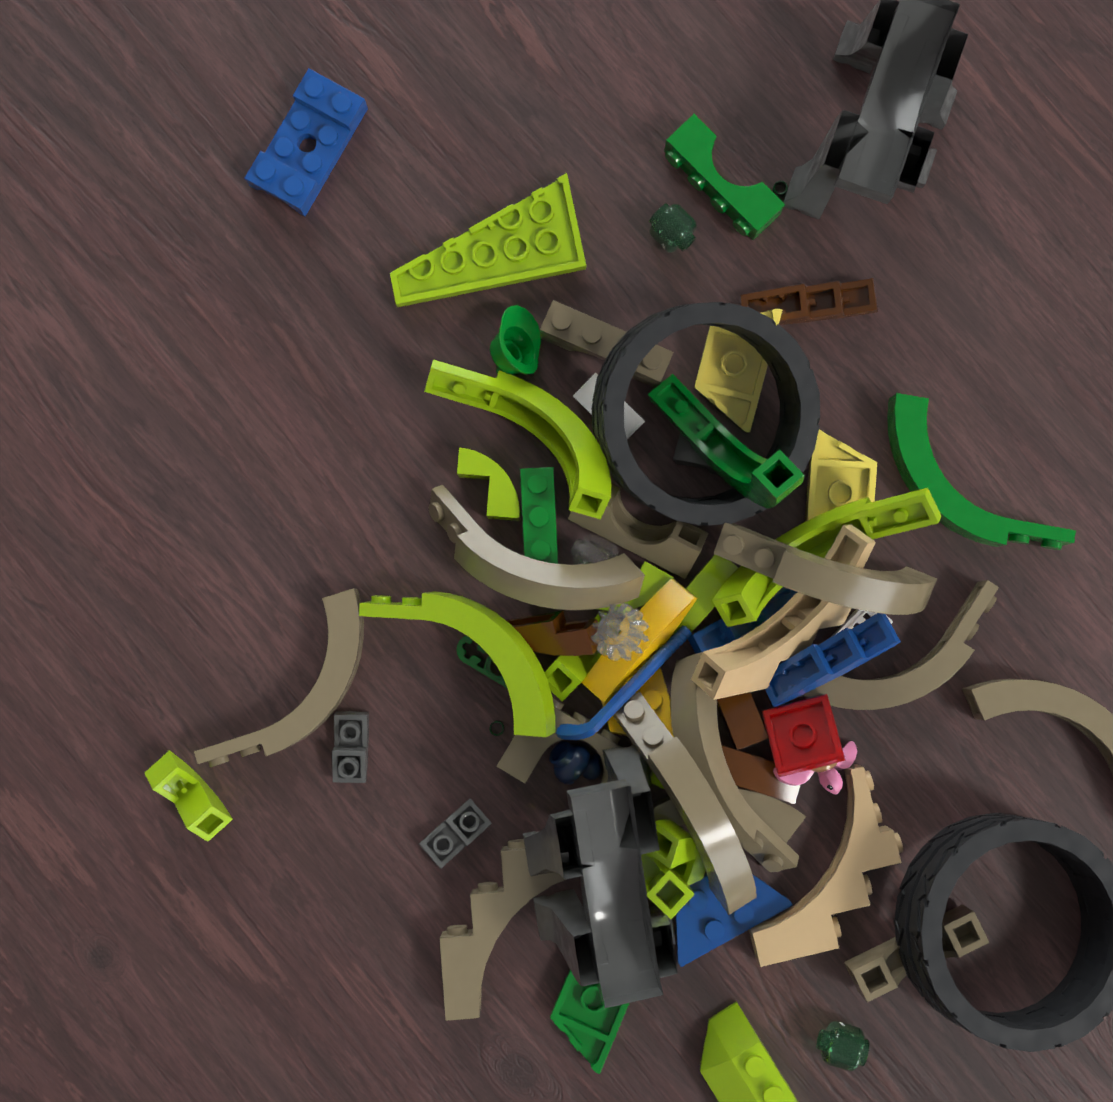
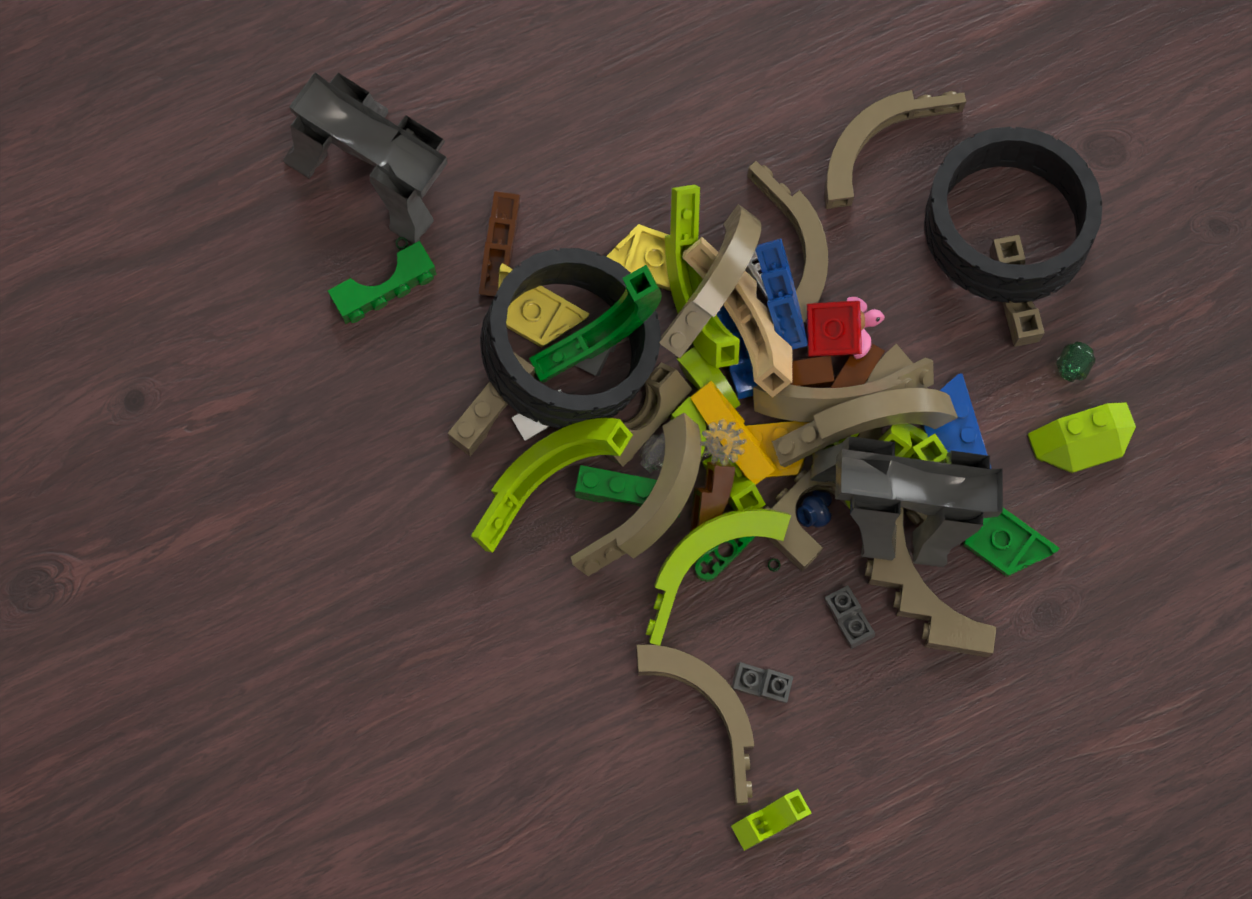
camera: 80 degrees left, 10 degrees down
blue piece [244,68,368,217] -> none
lime wing [390,173,586,307] -> none
lime brick [457,448,520,521] -> none
green piece [489,305,541,375] -> none
blue piece [555,625,692,740] -> none
clear green head [649,203,697,252] -> none
tan arch [749,764,903,967] -> none
green arch [887,393,1076,550] -> none

